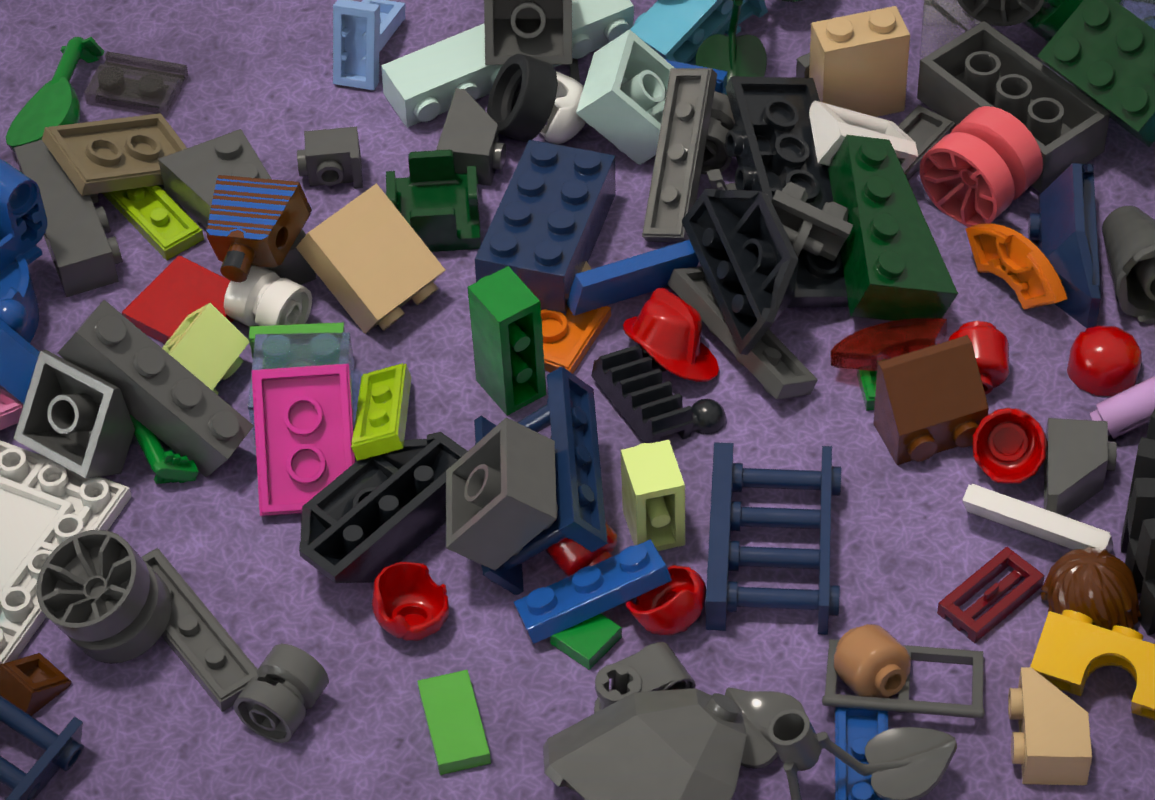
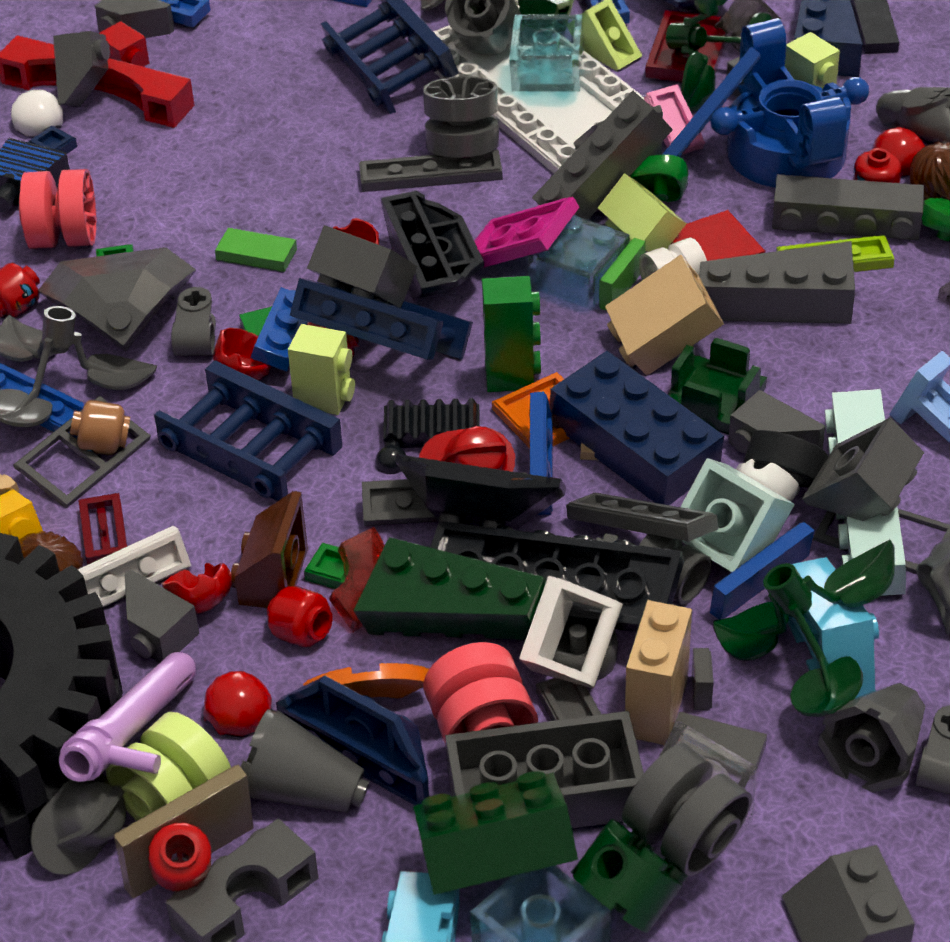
camera: 120 degrees right, 5 degrees down
dark tan tile [42,113,187,196] -> none
reddish brown torso [206,175,312,282] -> none
dark grey wheel [233,643,329,743] -> none
dark grey brick [297,126,363,189] -> none
lime tile [351,363,412,461] -> none
dark grey hips [771,182,853,262] -> none

